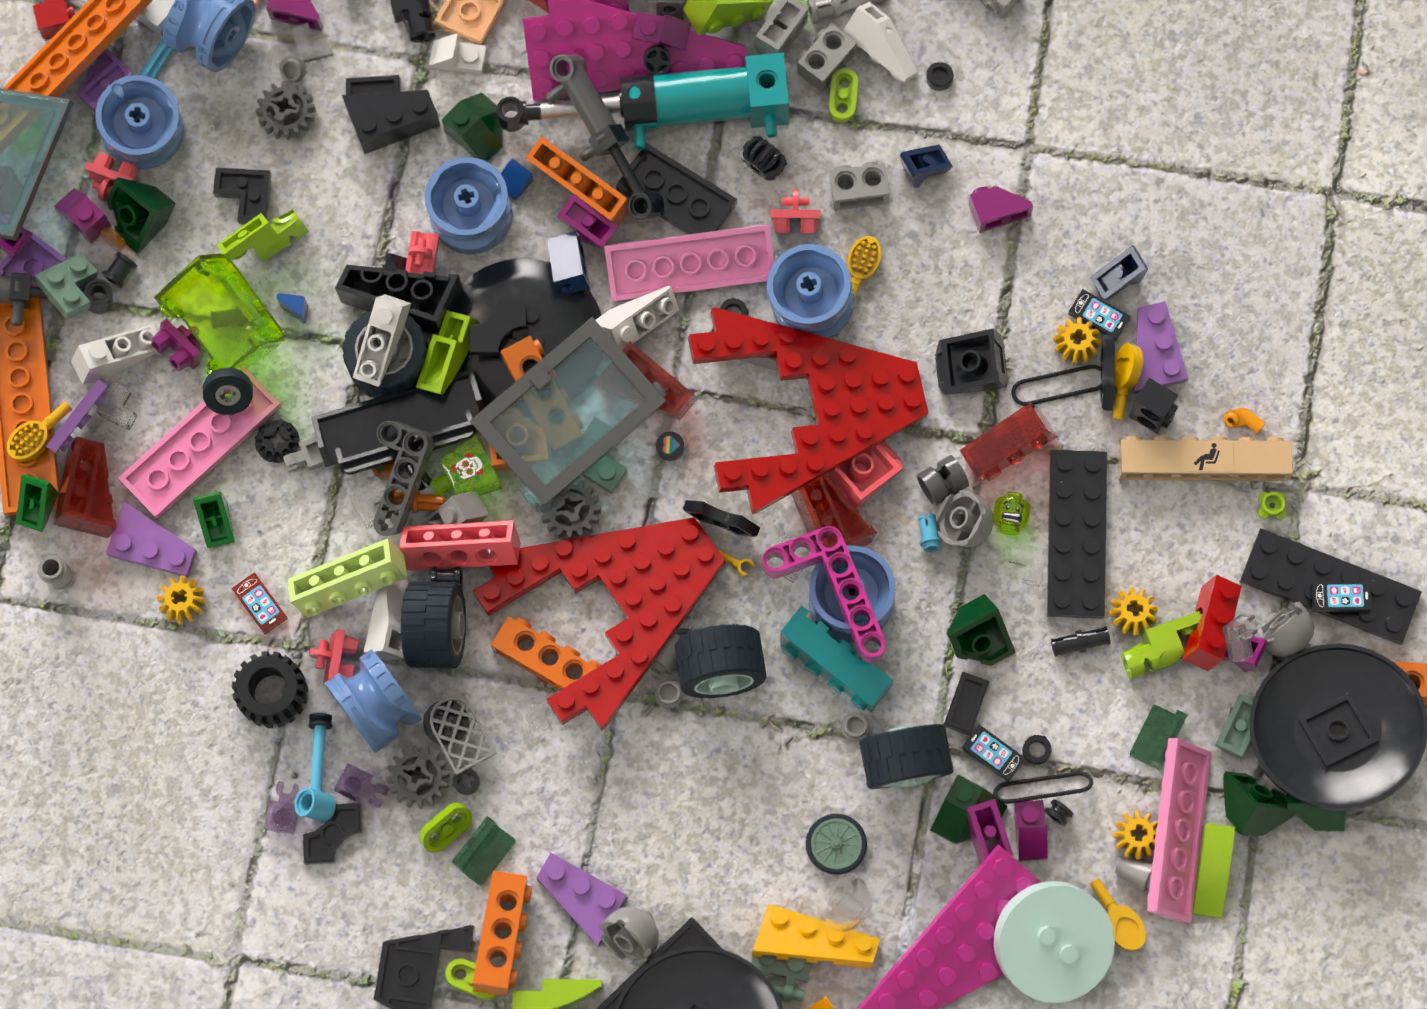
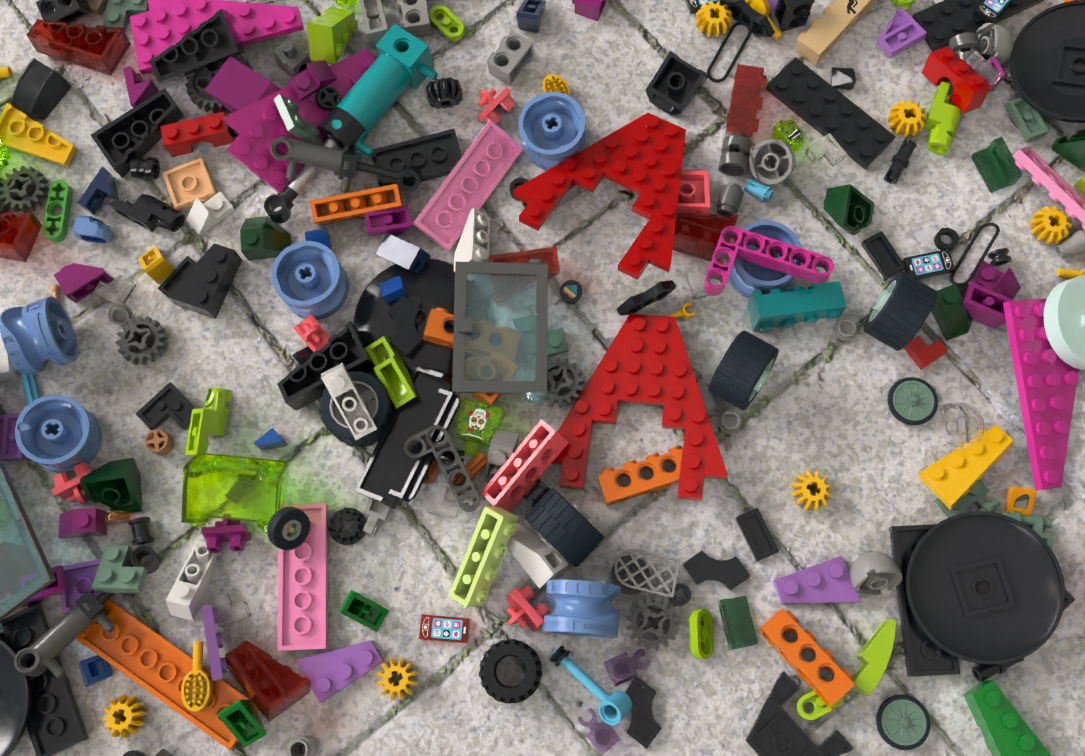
camera: 45 degrees left, 0 degrees up
none -> yellow slope [138,246,175,284]
none -> medium nougat wheel [145,429,174,455]
none -> sand green plate [274,94,323,145]
none -> blue slope [379,275,408,304]
none -> black tile [682,551,750,591]
none -> dark grey brick [716,183,744,218]
none -> black tile [735,508,779,562]
none -> yellow gear [791,470,833,511]
none -> black slope [831,67,856,89]
none -> medium lavender wing [877,7,927,58]
none -> red piece [904,336,948,370]
none -> dark grey wheel [949,32,982,70]

